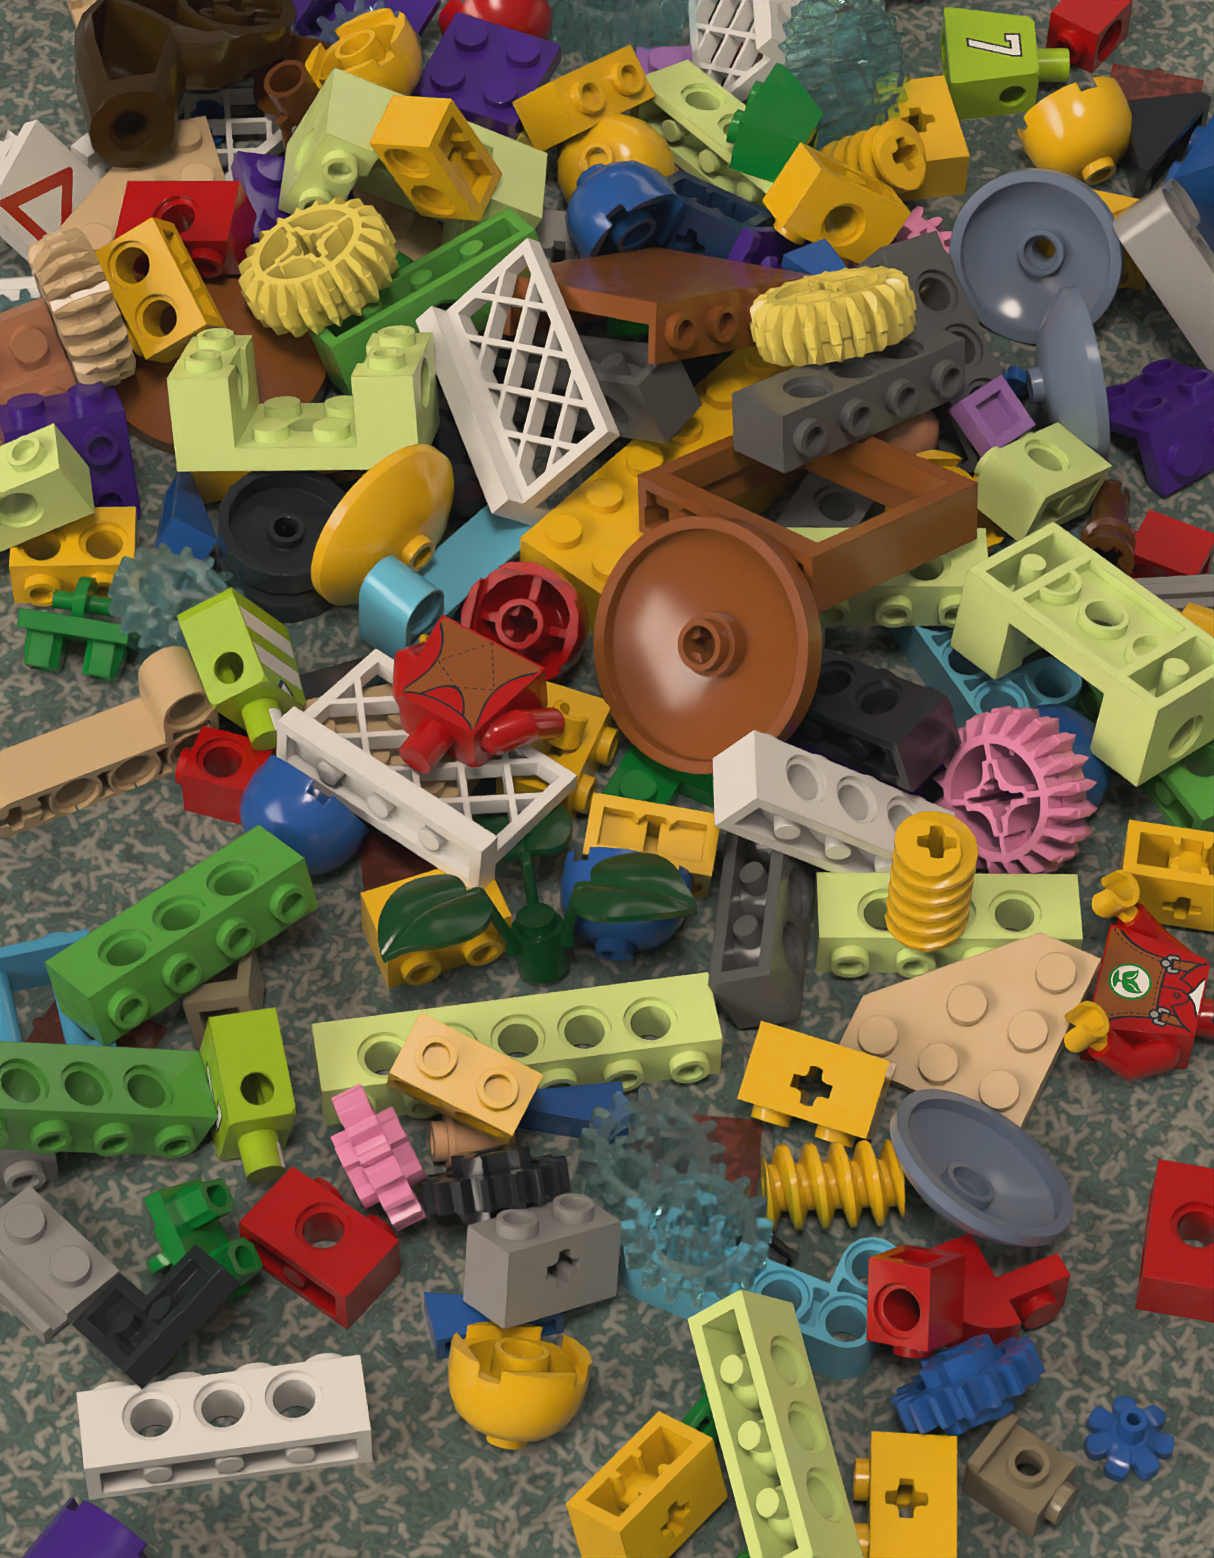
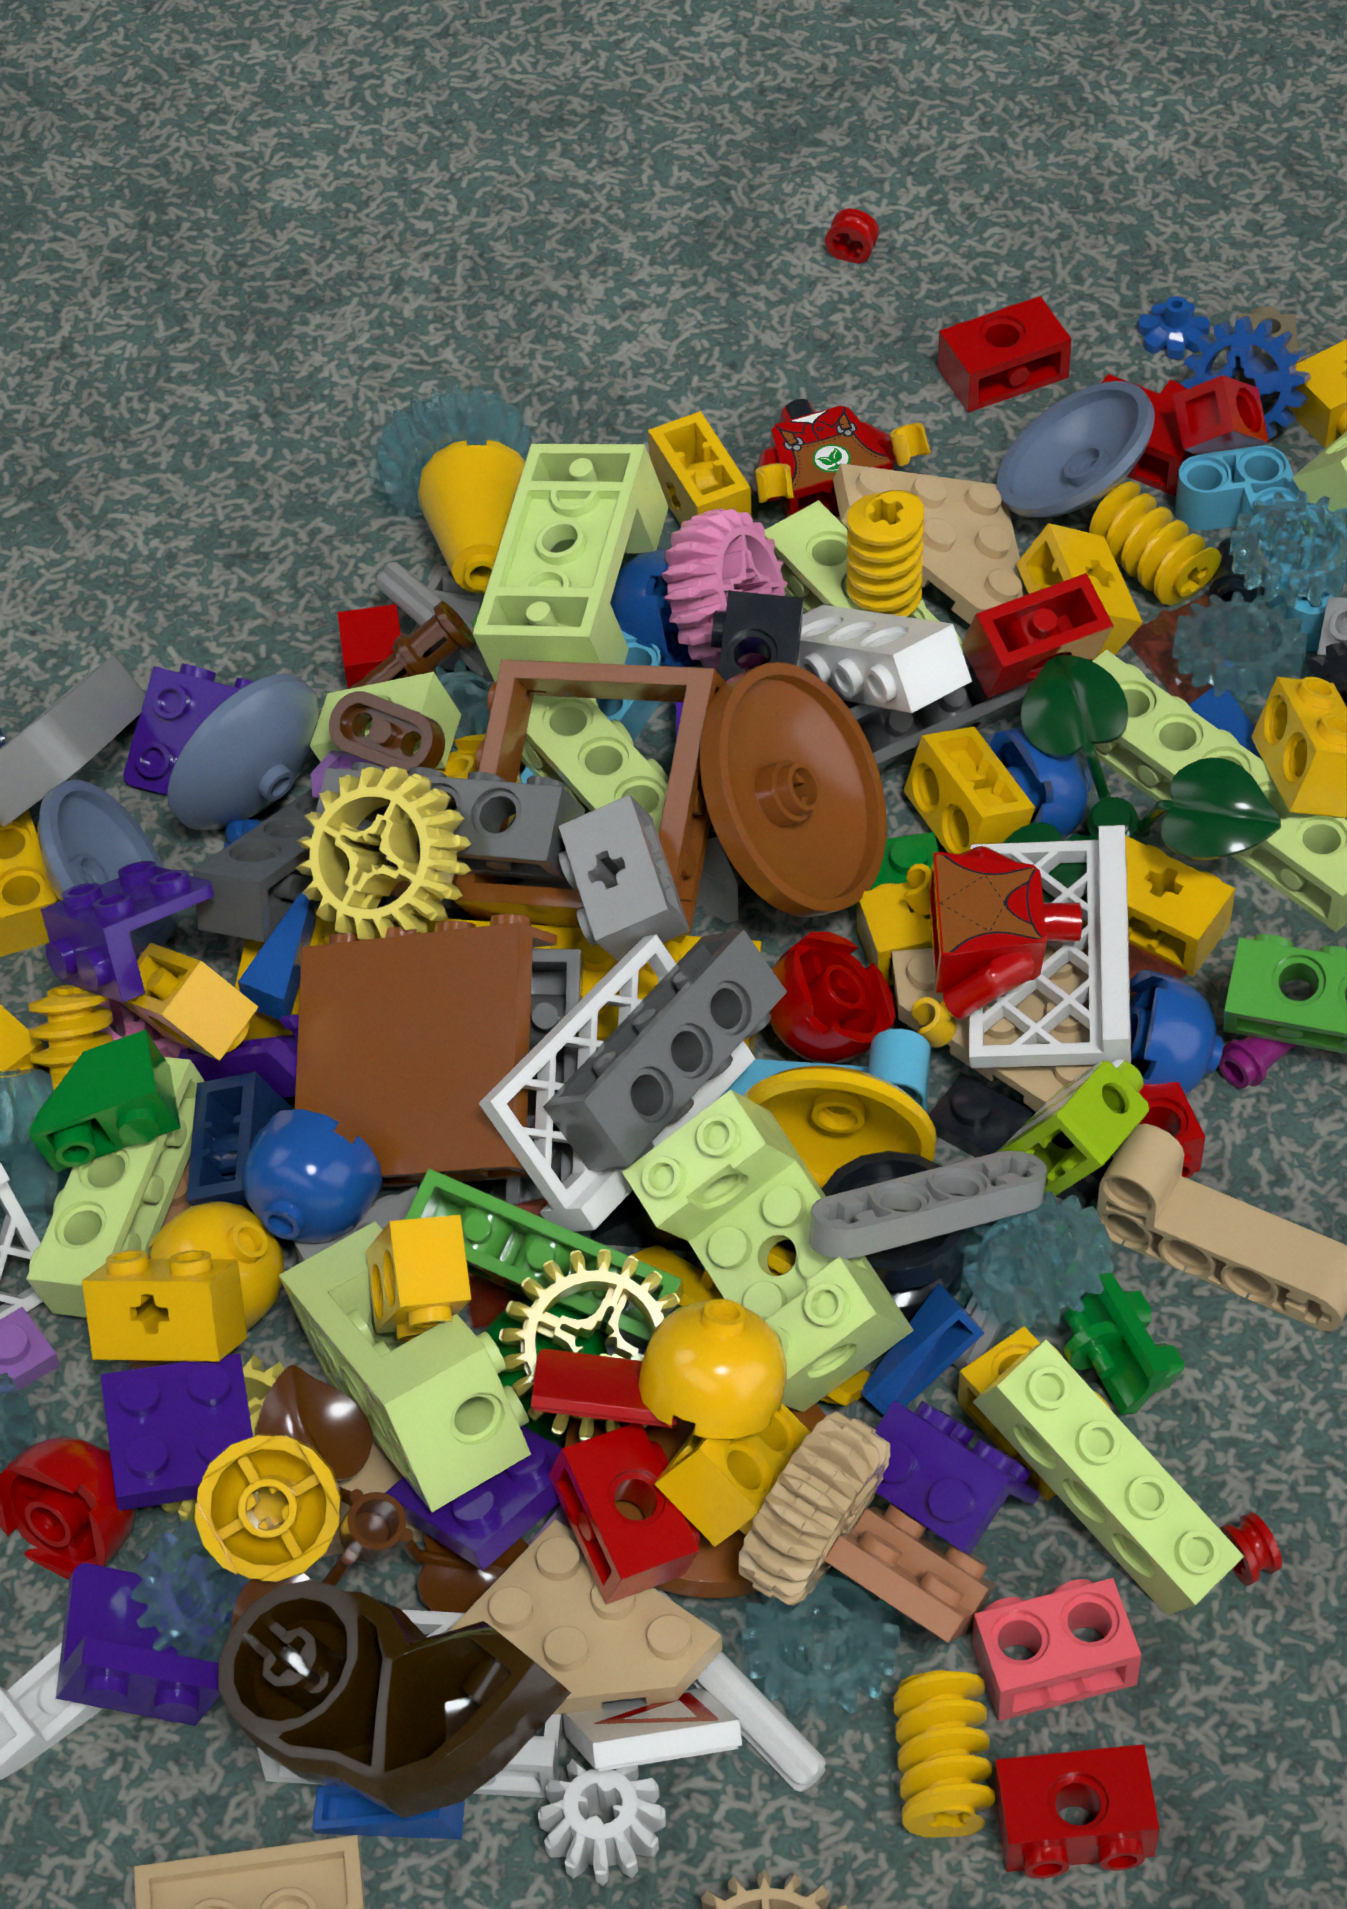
camera: 120 degrees left, 0 degrees up
none -> dark purple bracket [41,861,214,1003]
none -> reddish brown plate [329,691,445,774]
none -> red slope [531,1349,678,1428]
none -> dark grey brick [543,929,787,1170]
none -> light grey brick [558,795,690,962]
none -> yellow cylinder [638,1299,787,1439]
none -> light grey beam [809,1150,1047,1259]
none -> red brick [961,573,1114,698]

